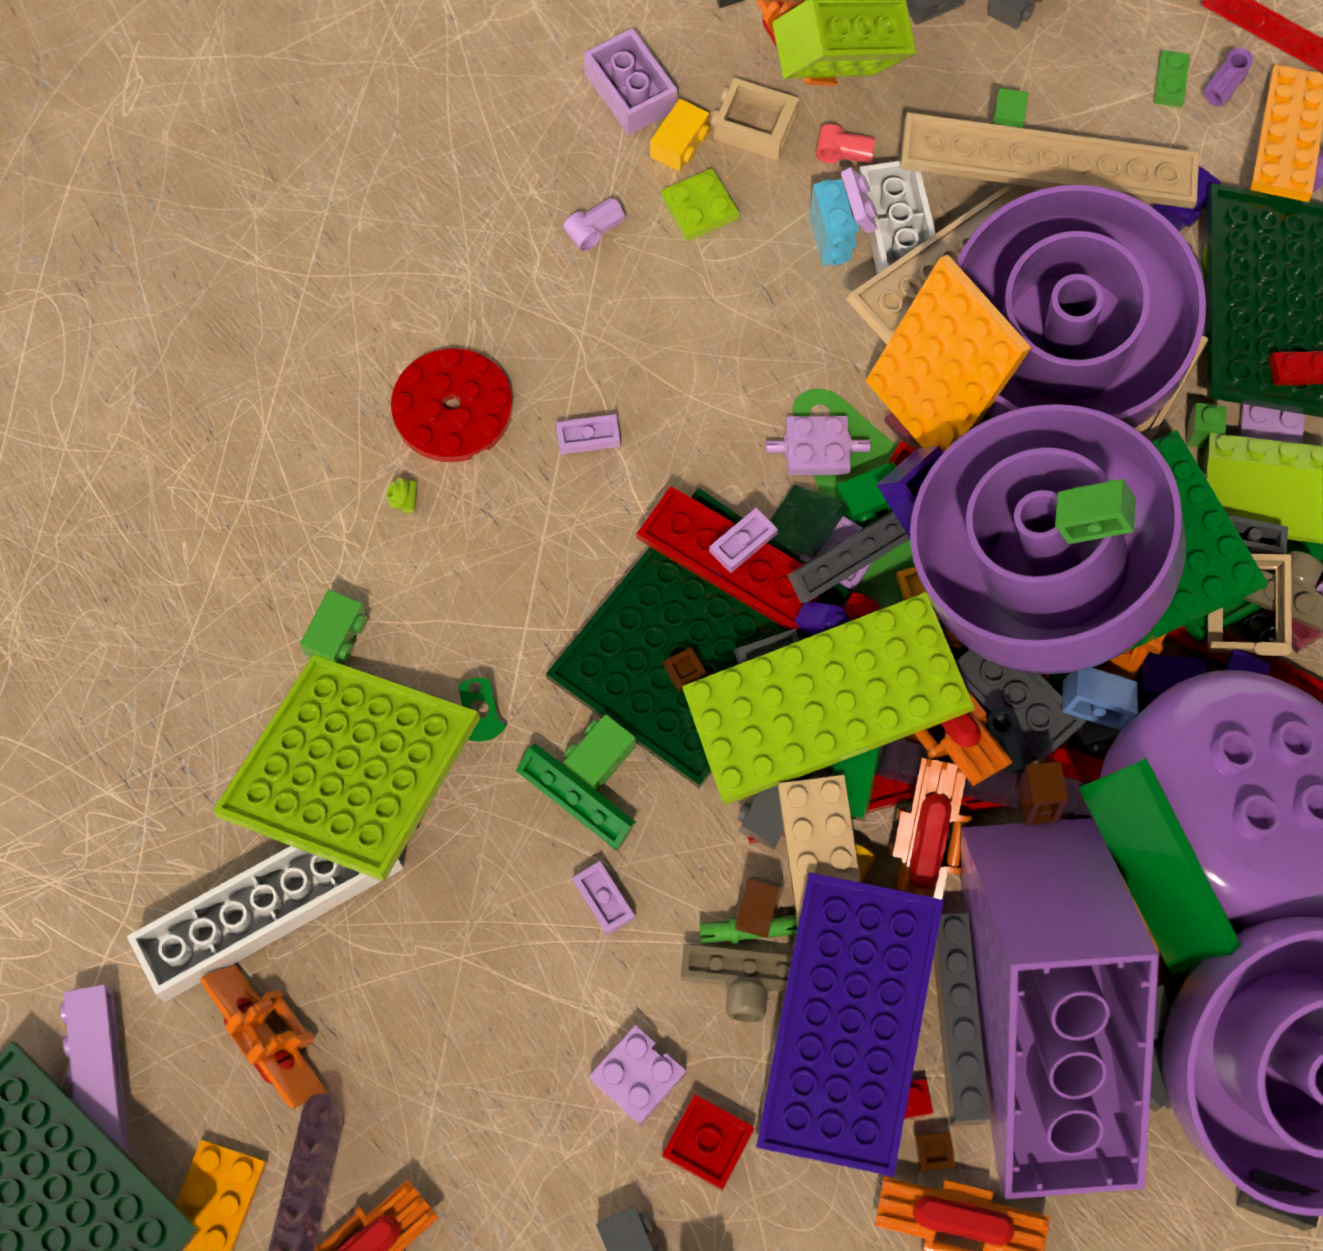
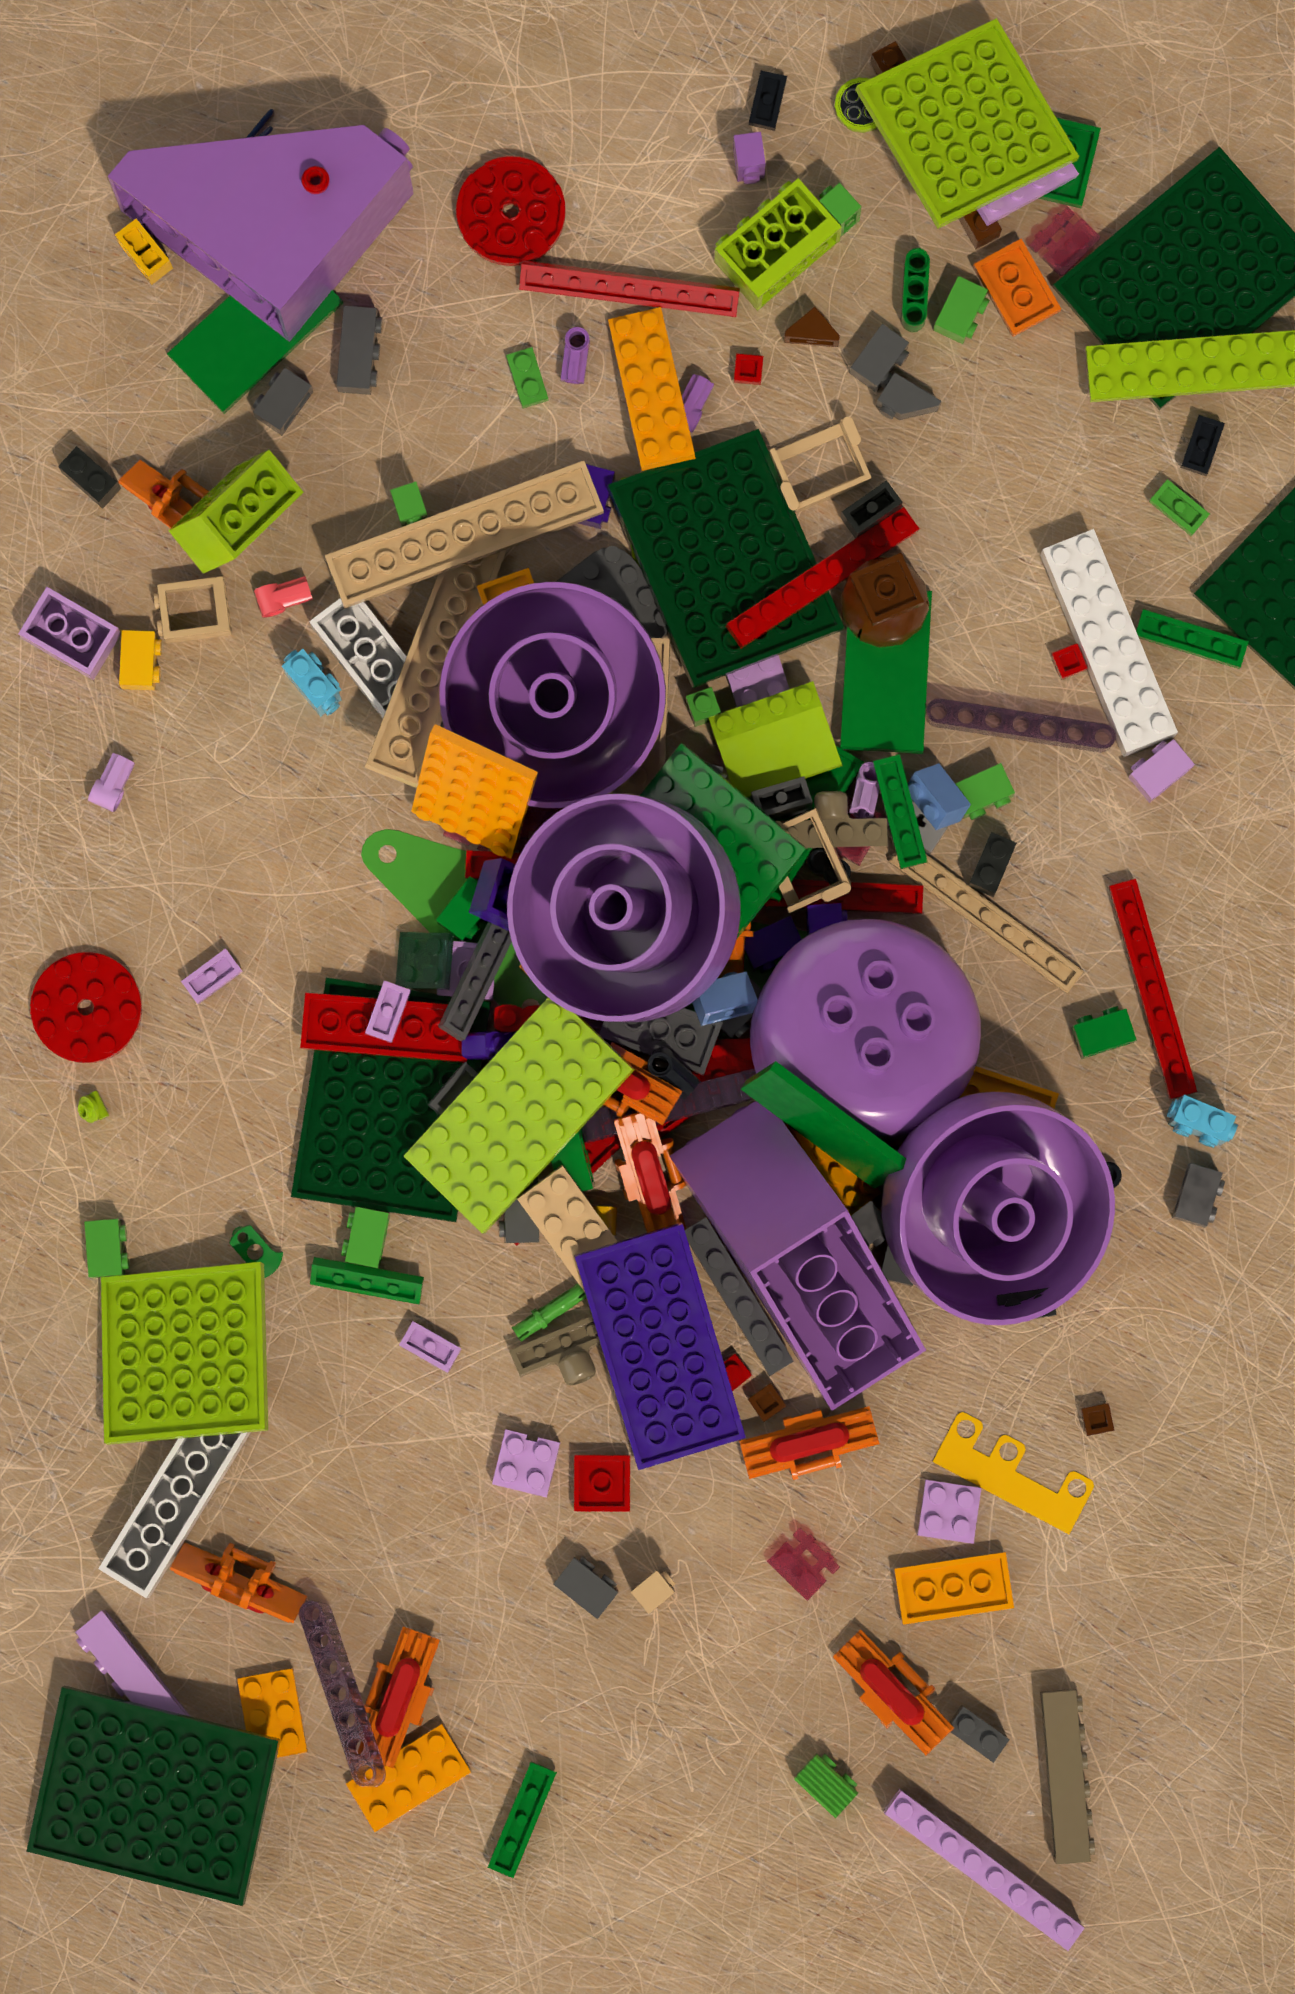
camera: 25 degrees left, 15 degrees up
lime plate [660,168,739,242] -> none
reddish brown plate [663,647,707,693] -> none
reddish brown slope [735,876,784,938] -> none
lavender plate [765,416,870,475] -> none
lavender plate [841,167,878,234] -> none
reddish brown brick [1017,759,1068,826] -> none
bright green brick [1055,479,1136,544] -> none

